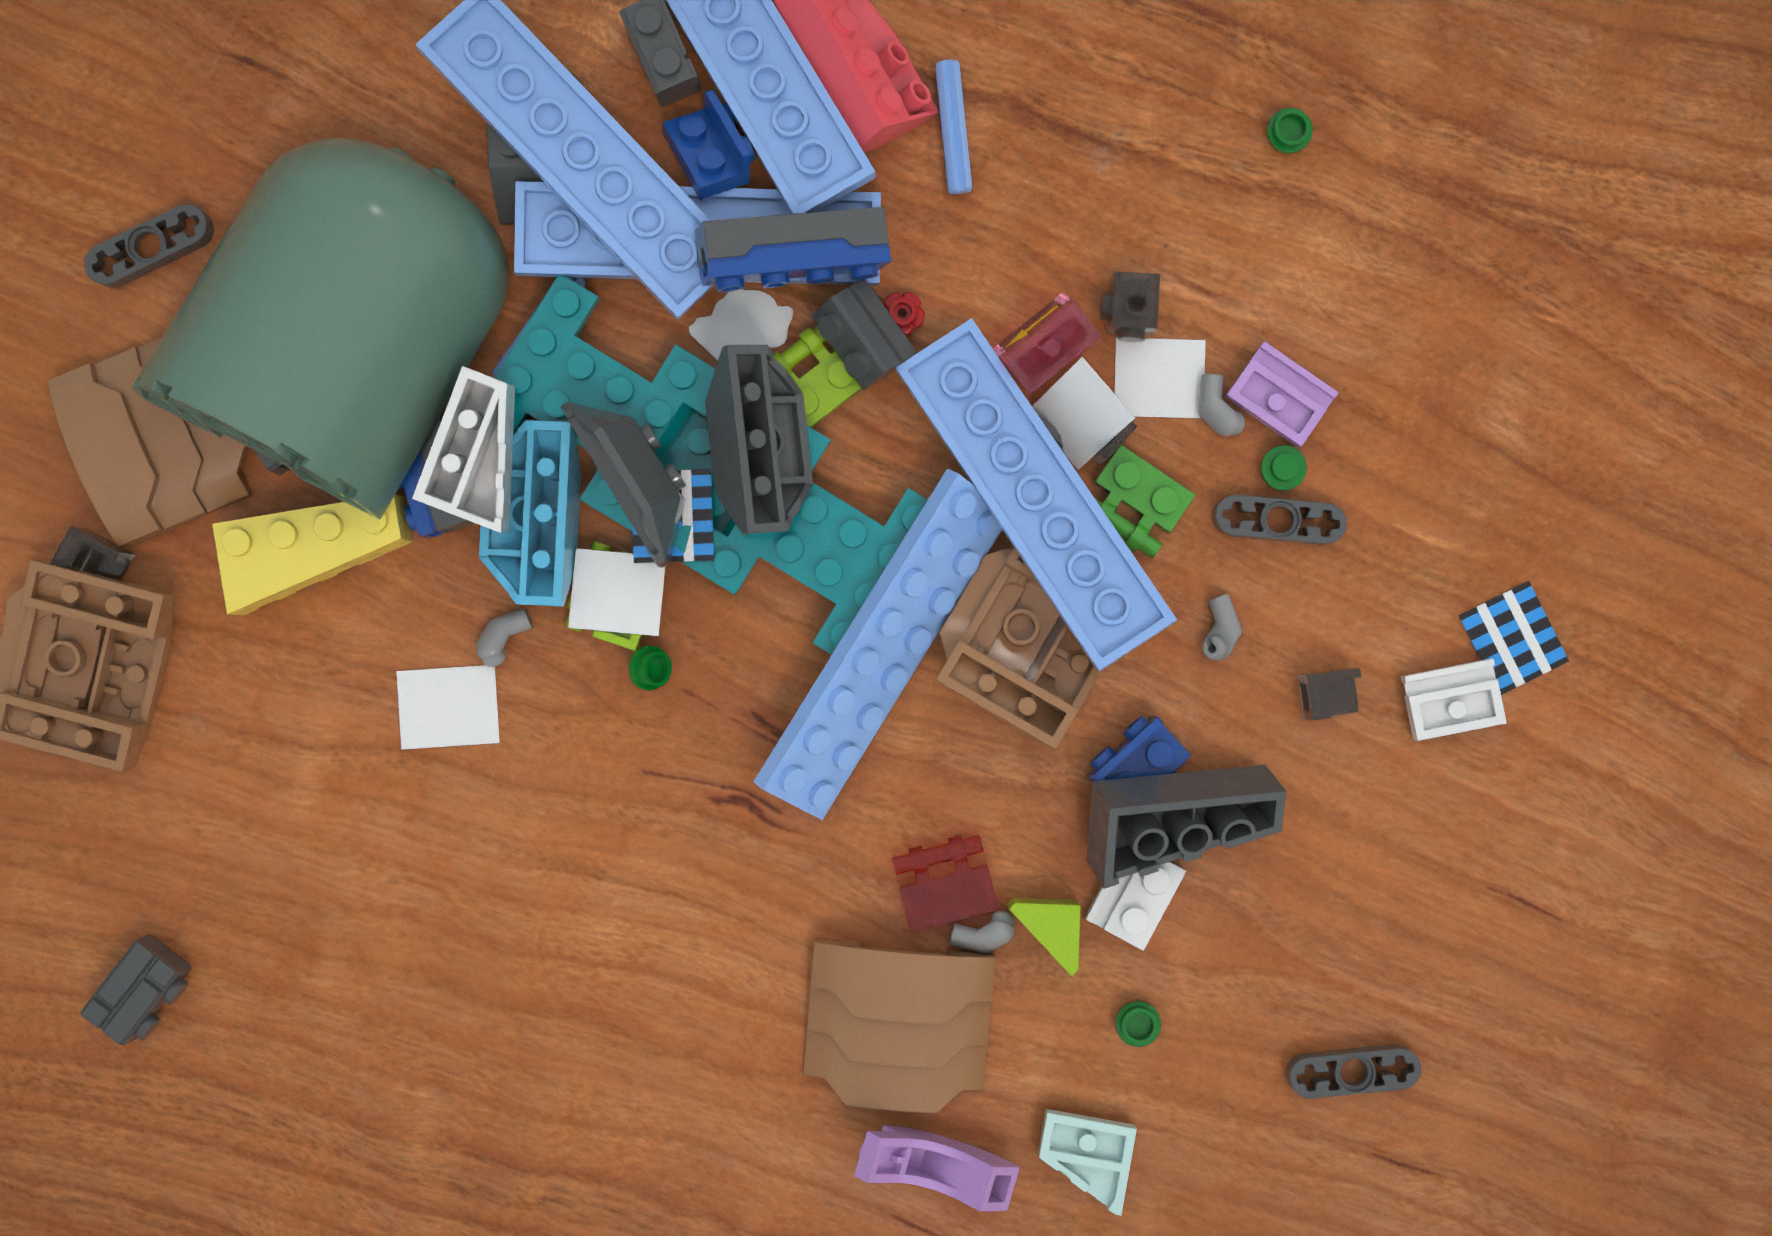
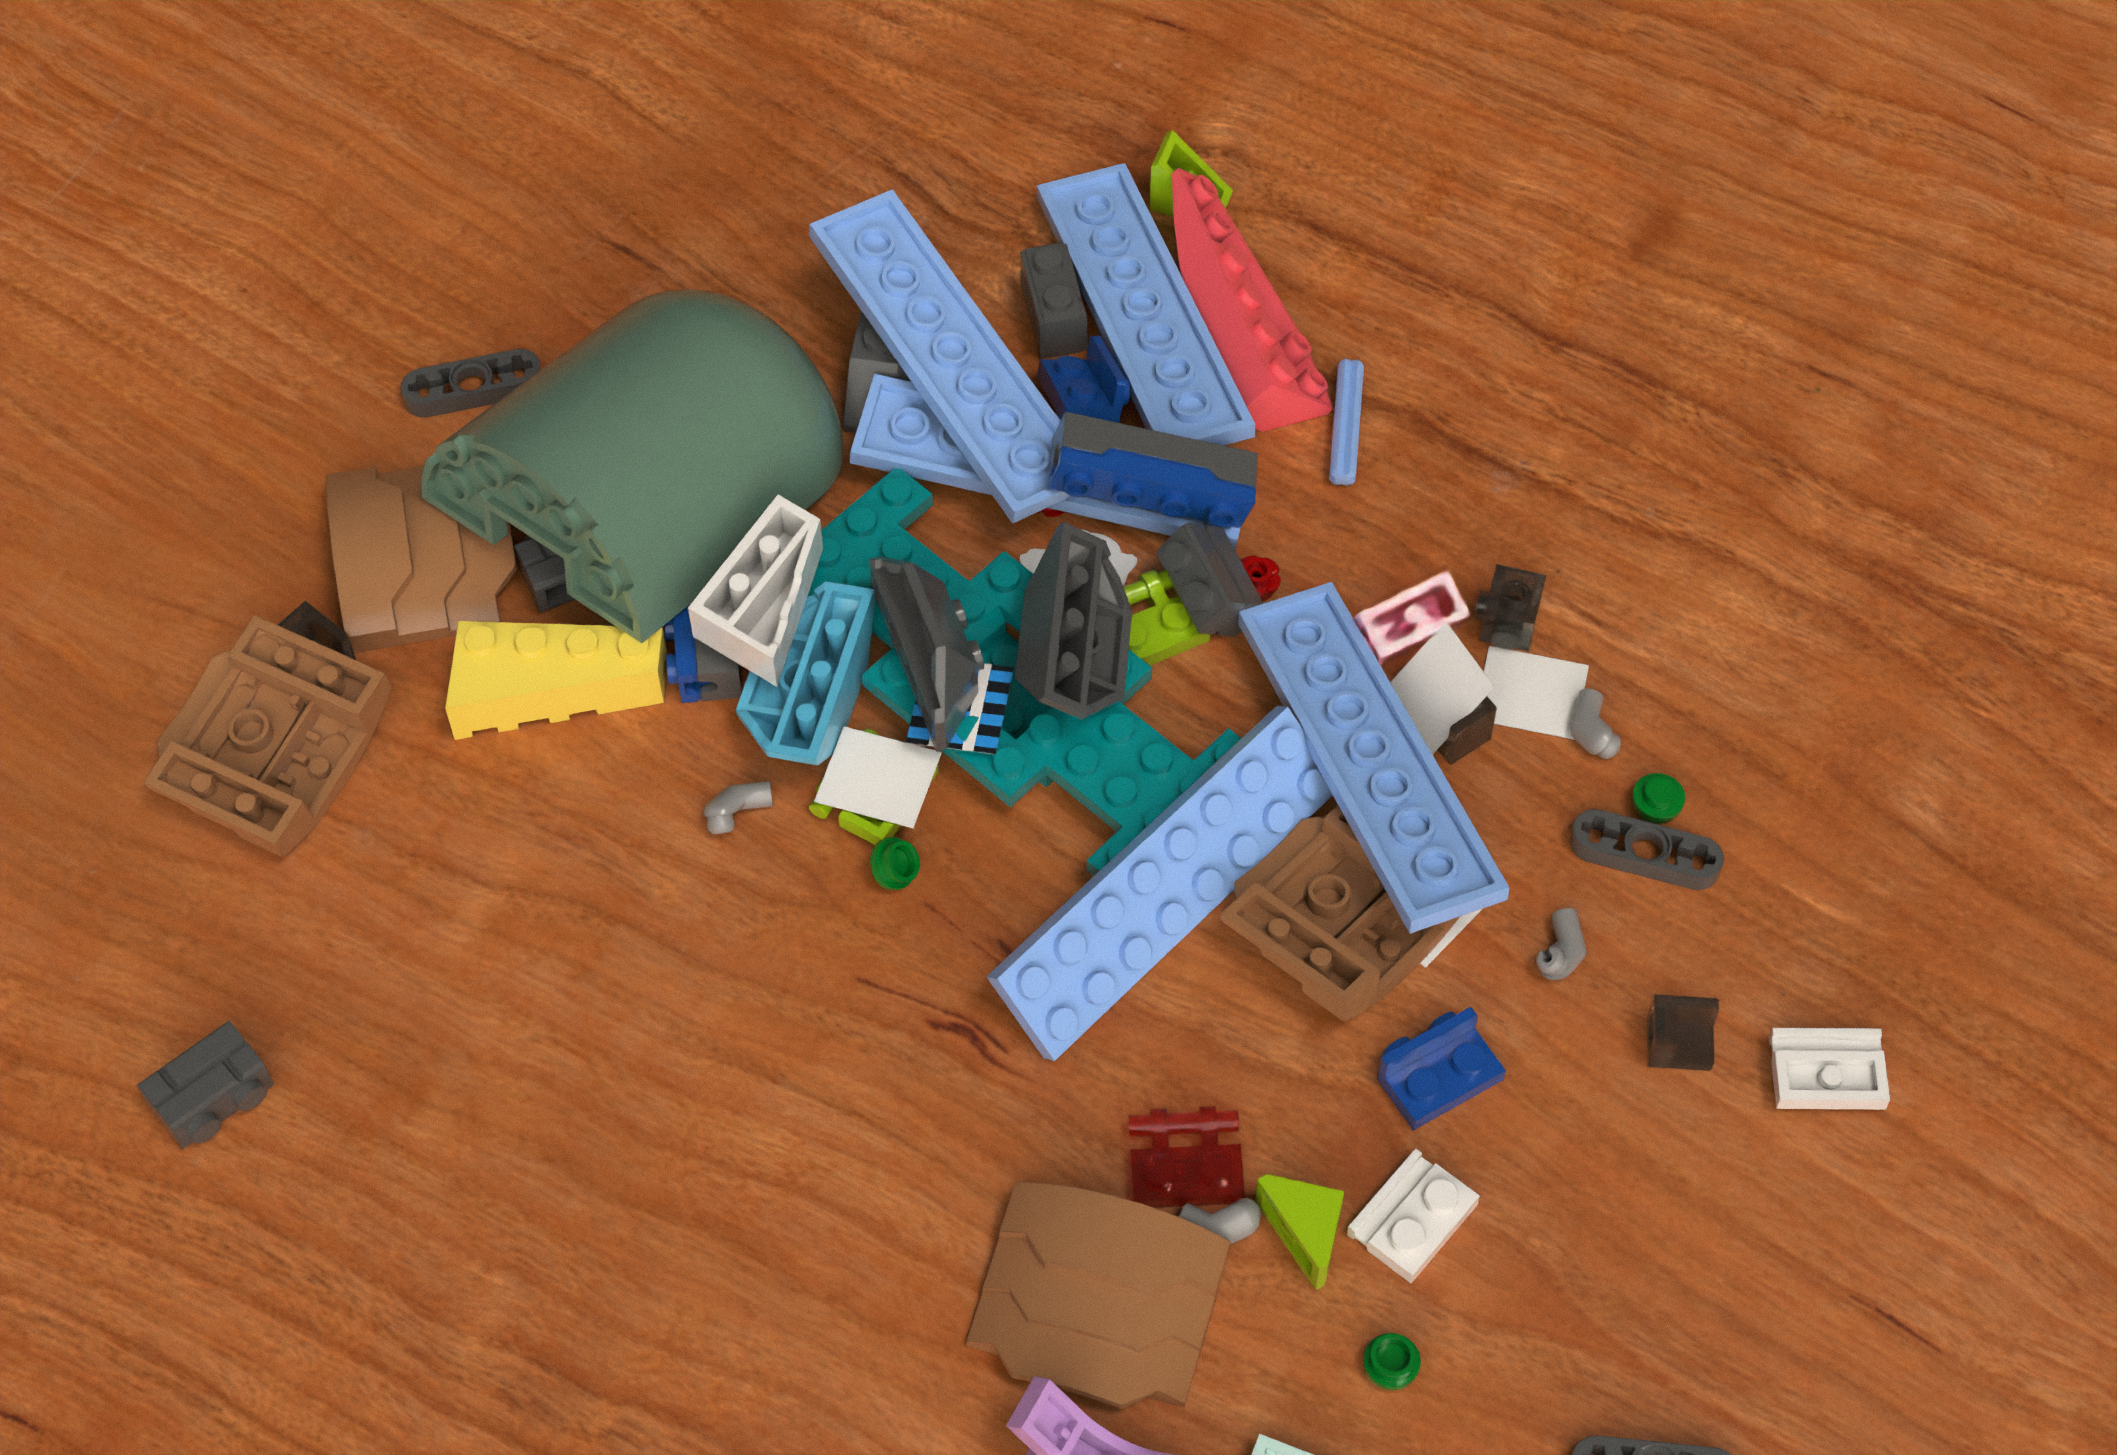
camera: 10 degrees right, 30 degrees down
white sticker [396,665,500,750] -> none
dark grey wedge [1087,765,1286,889] -> none
bright green plate [1094,445,1195,558] -> none
lavender plate [1224,341,1339,448] -> none
green plate [1267,108,1313,154] -> none
sticker [1459,581,1569,695] -> none

